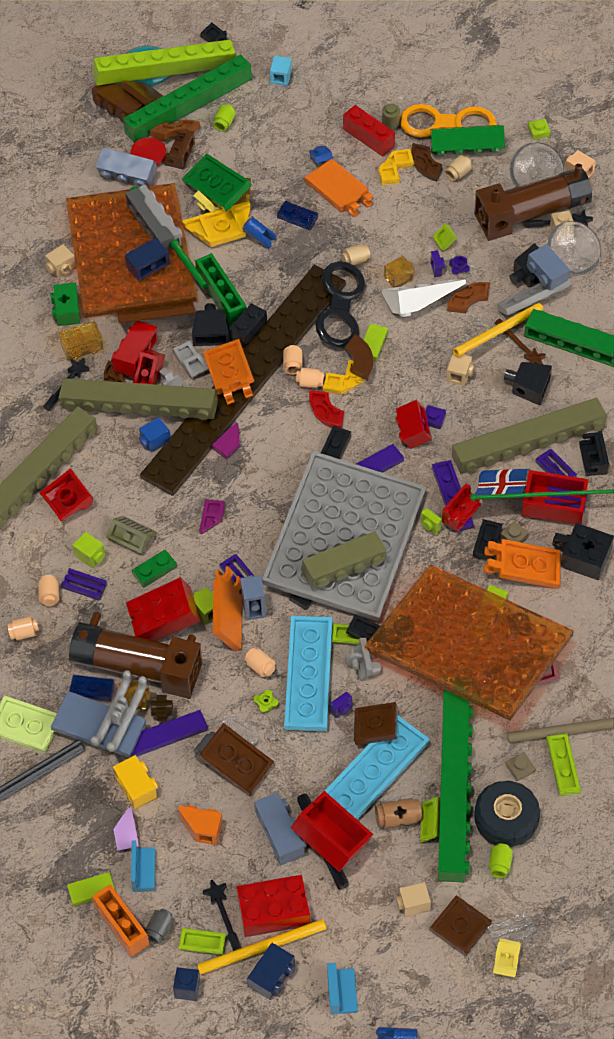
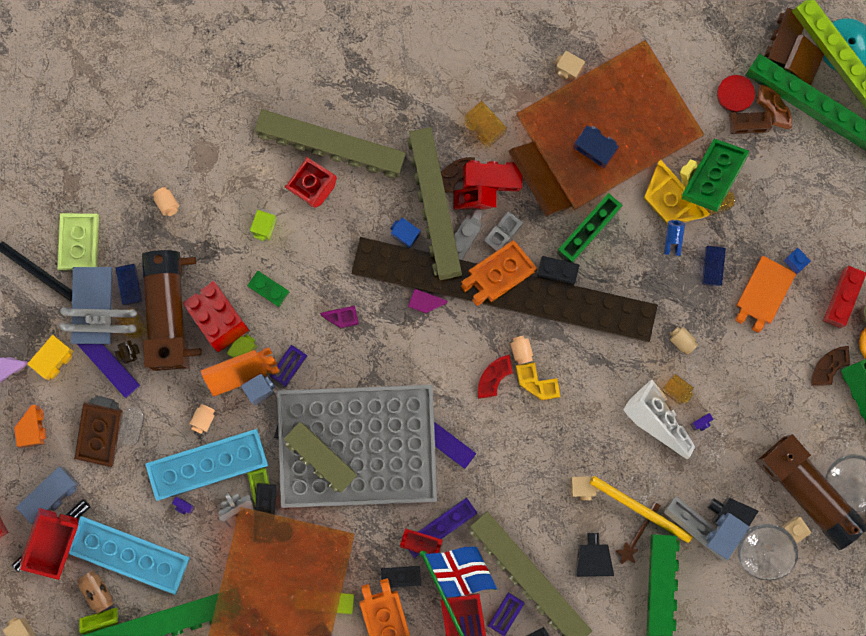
camera: 70 degrees right, 25 degrees up
light nougat brick [38,575,59,606] -> none
black piece [43,358,89,411] -> none
green brick [50,282,80,326] -> none
dark purple tile [61,568,107,601] -> none
sand blue brick [96,147,157,187] -> none
olive panel [107,516,157,554] -> none
piece [125,184,208,289] -> none
black torso [192,303,229,346] -> none
lime brick [213,104,236,132] -> none
lime plate [254,690,278,712] -> none
light nougat brick [283,345,302,375] -> none
black bar [315,261,365,348] -> none
black tile [321,426,351,460] -> none
reddish brown tile [345,334,373,381] -> none
reddish brown tile [354,702,398,745] -> none
lime tile [364,323,388,361] -> none
yellow tile [378,149,414,185] -> none
red brick [395,400,432,449] -> none
lime plate [421,508,442,535] -> none
dark purple plate [425,405,446,429] -> none
lime plate [433,224,457,251] -> none
tan brick [445,155,472,181] -> none
dark orange tile [447,282,490,314] -> none
dark purple plate [449,256,470,274] -> none
dark tan plate [500,521,529,543] -> none
black piece [526,210,593,229] -> none

